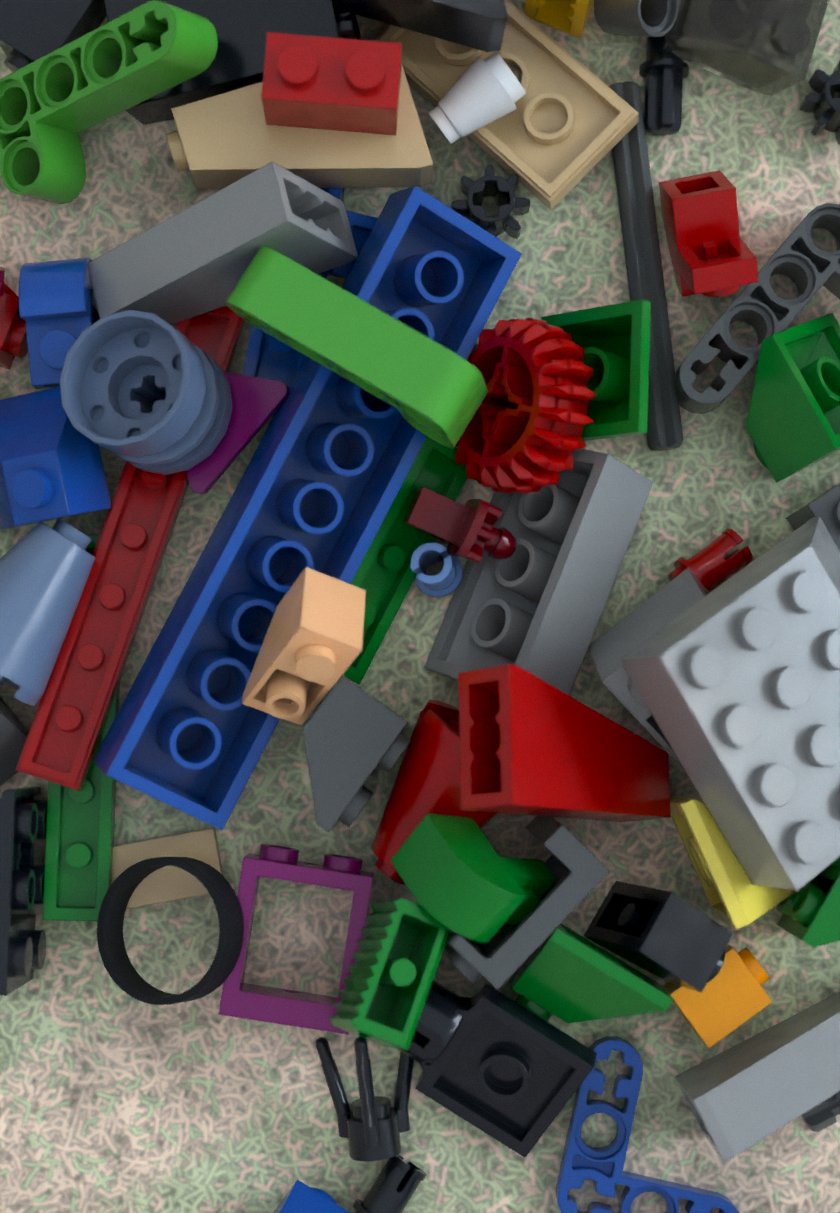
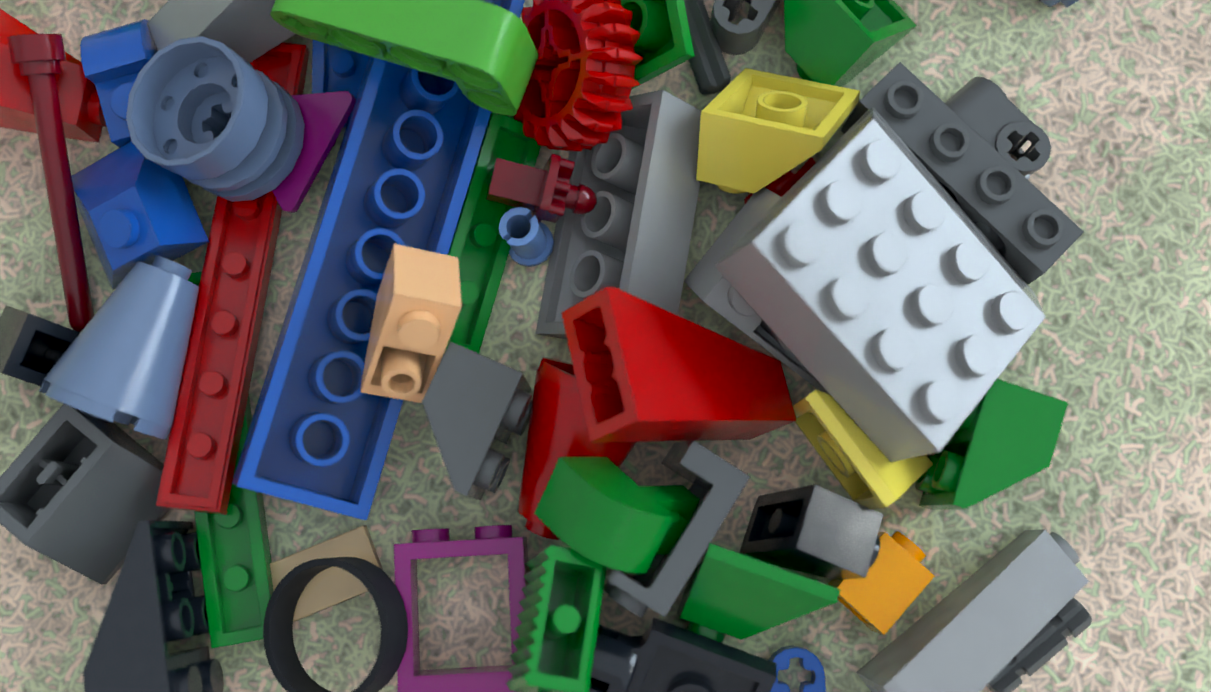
camera: 10 degrees left, 5 degrees down
none -> light yellow slope [696,68,860,194]

